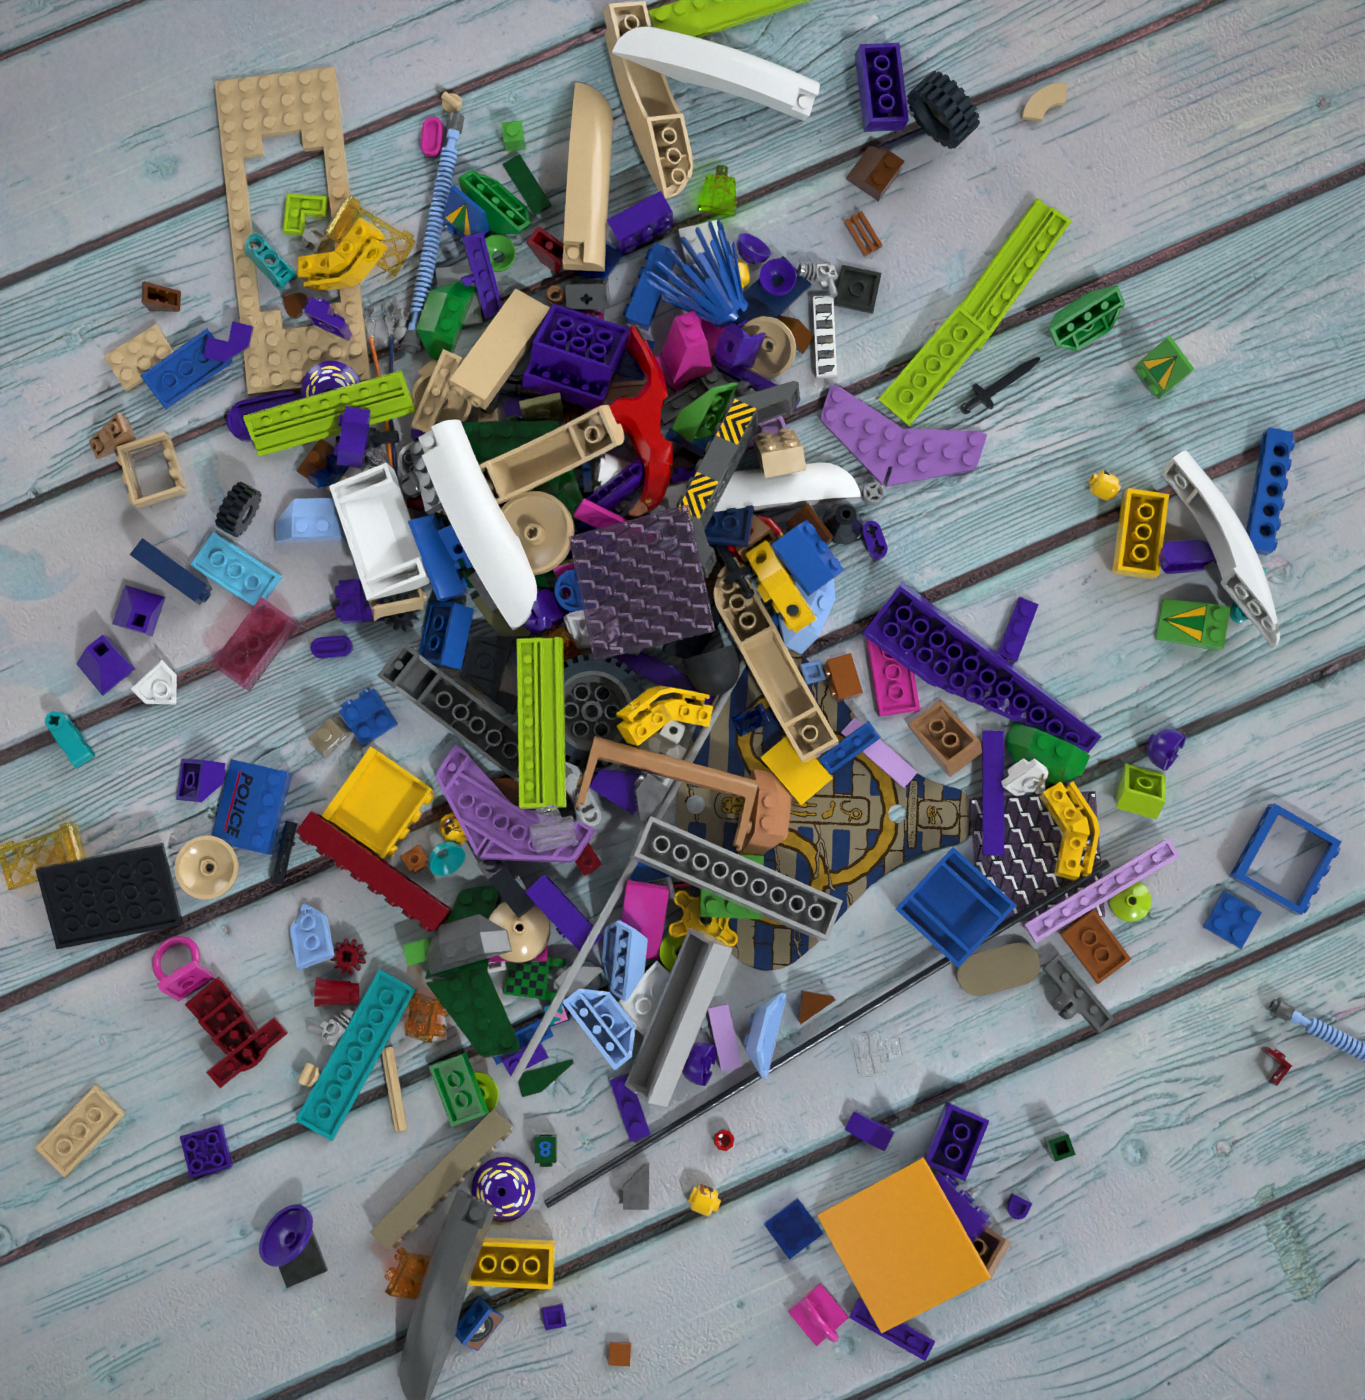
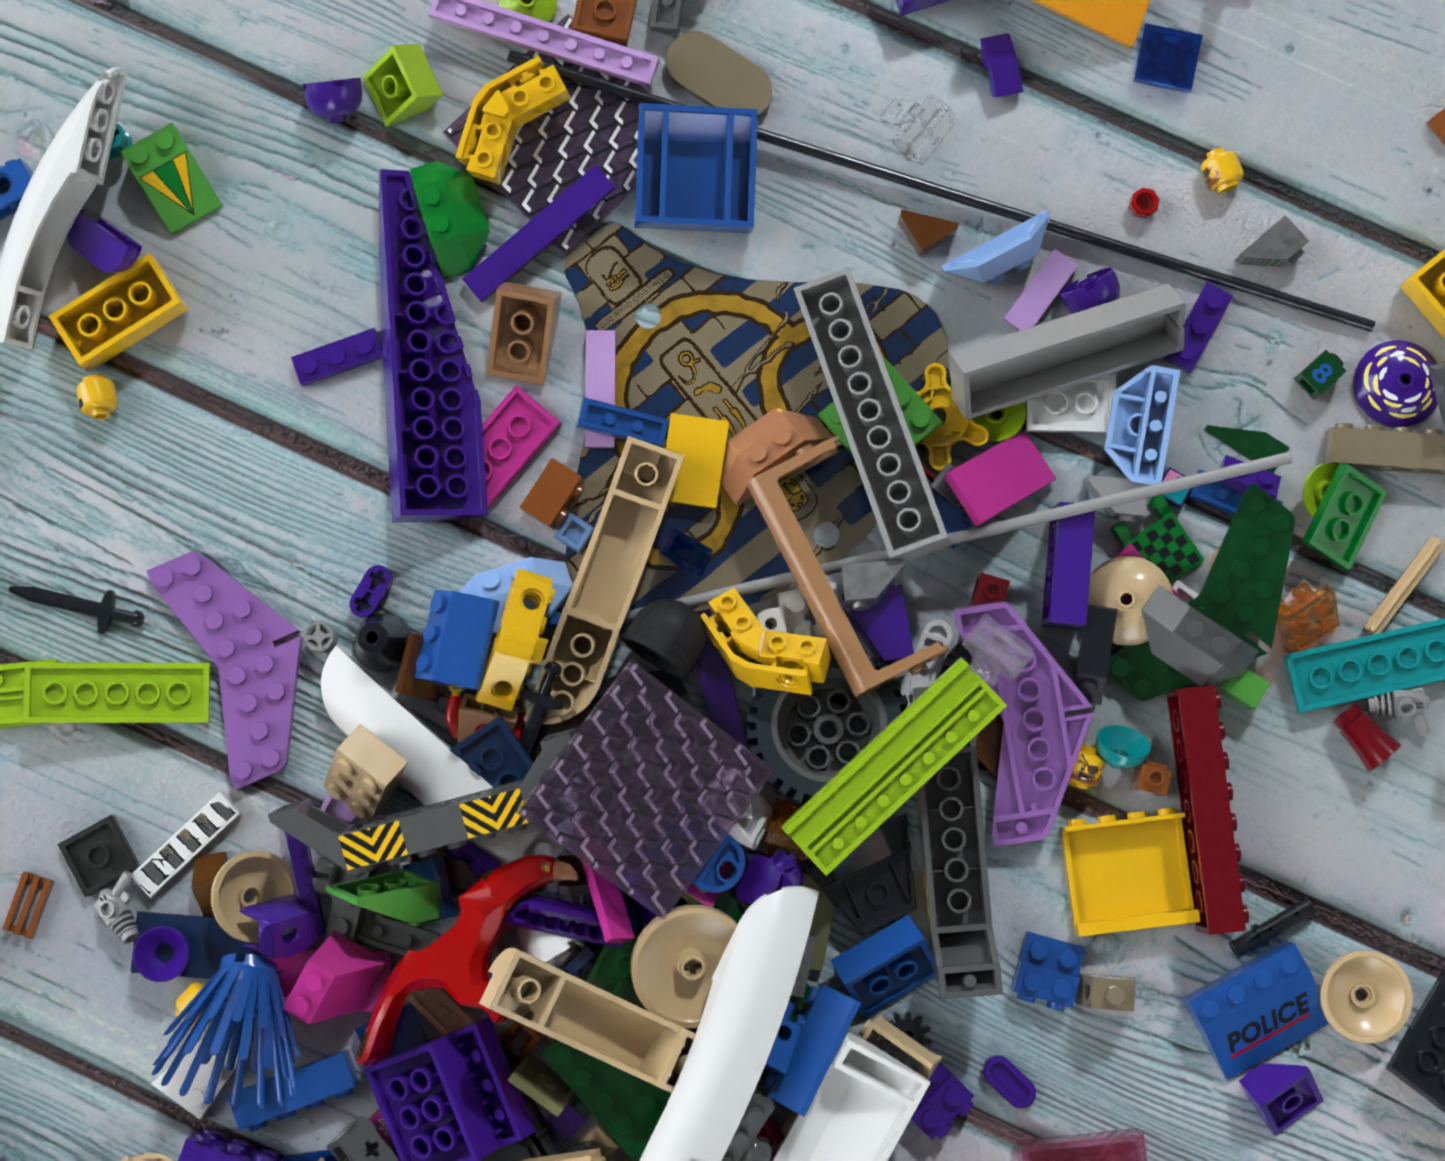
camera: 130 degrees left, 0 degrees up
light blue tile [289,903,335,969] -> none
dark red gear [330,938,367,974] -> none
light blue wedge [602,920,648,1001] -> none
clear neon green torso [698,165,737,216] -> none
dark purple piece [736,233,771,264] -> none
white plate [1001,758,1048,796] -> none

